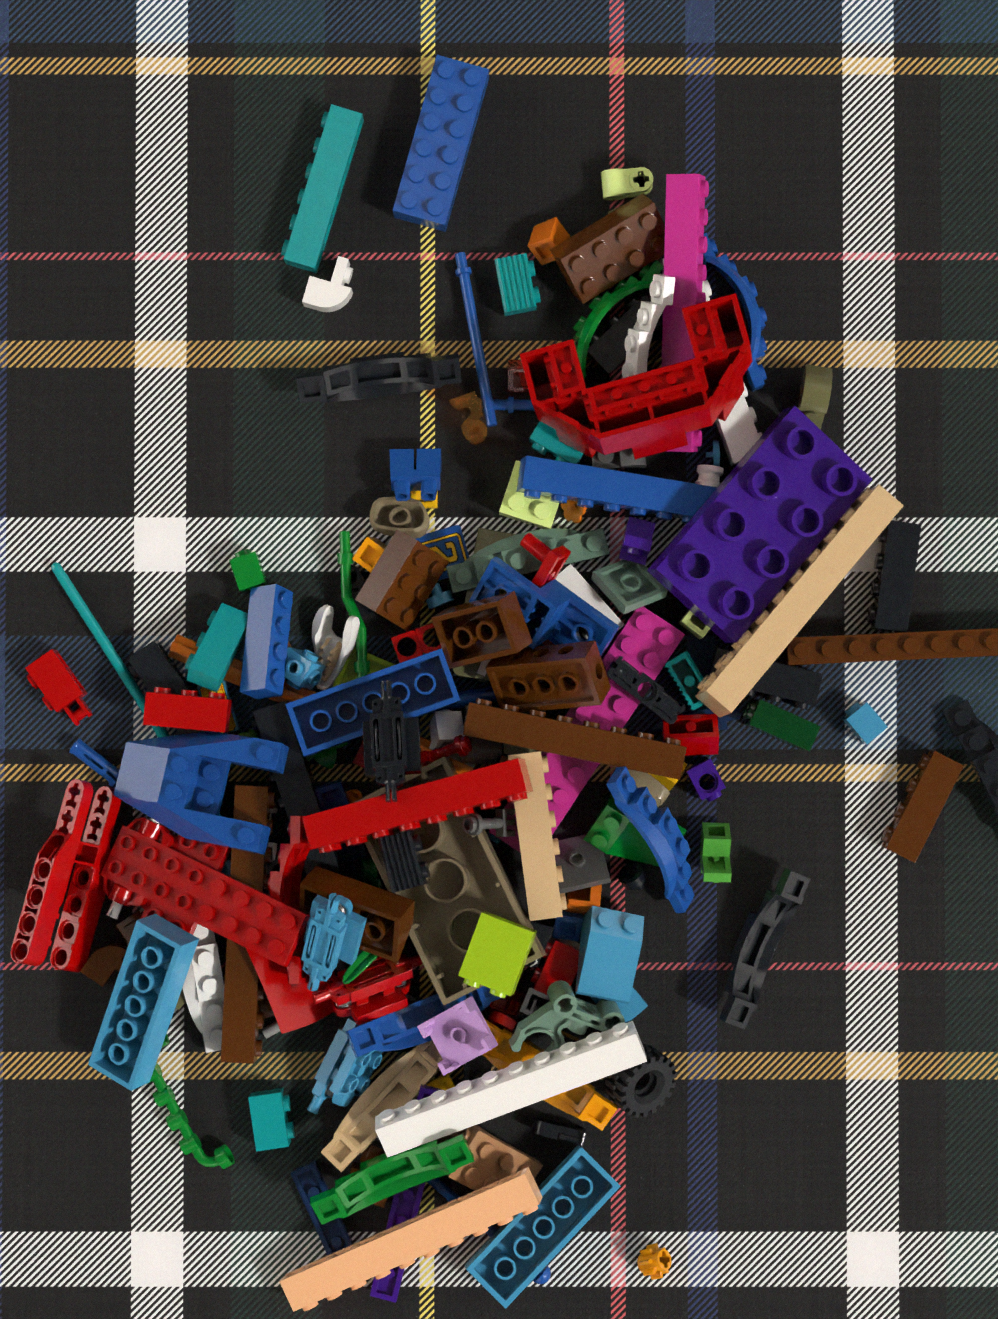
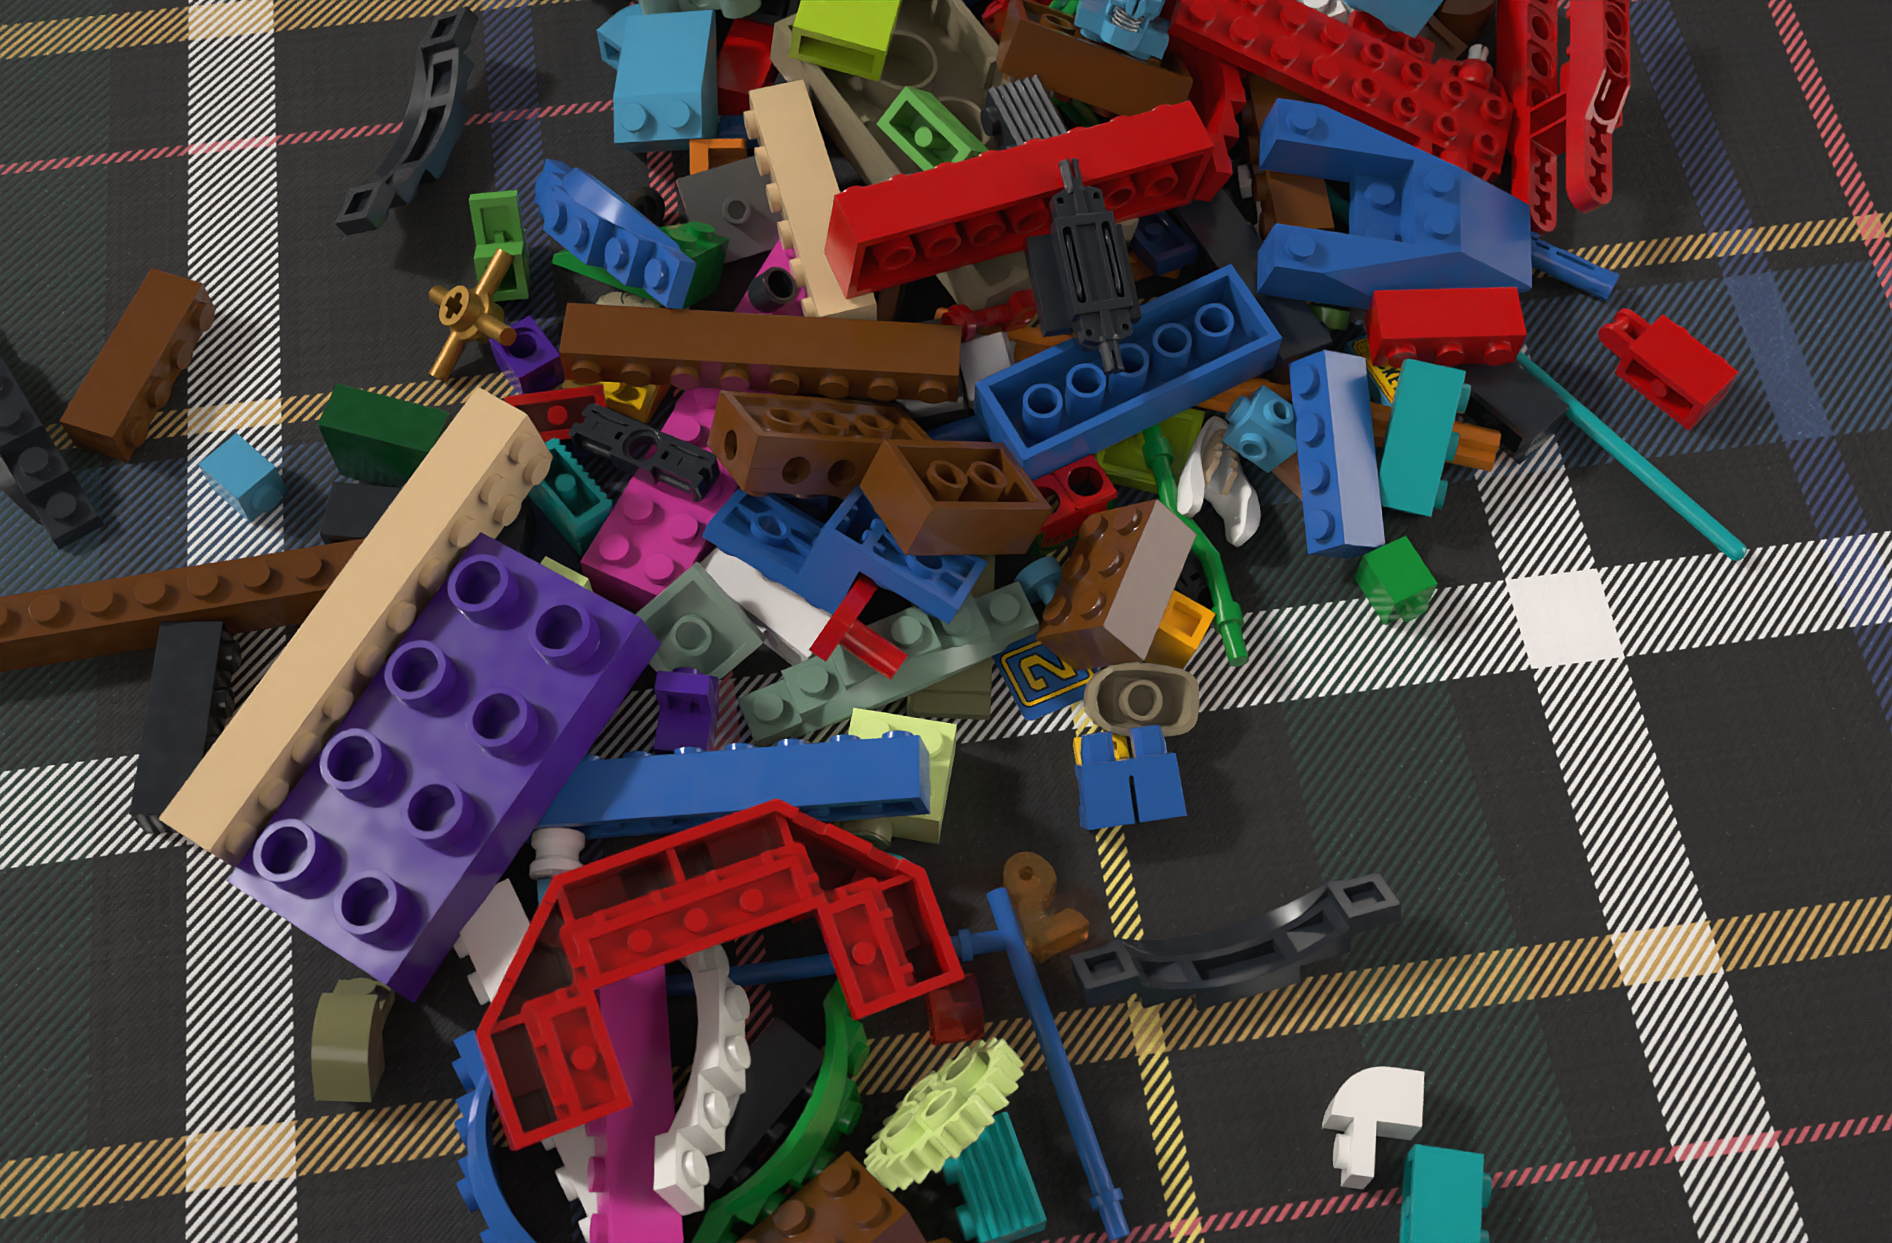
camera: 170 degrees right, 25 degrees down
none -> pearl gold bar [429,248,517,382]
none -> black piece [748,267,796,313]
none -> yellowish green gear [864,1037,1024,1192]
none -> bright green brick [877,86,989,171]

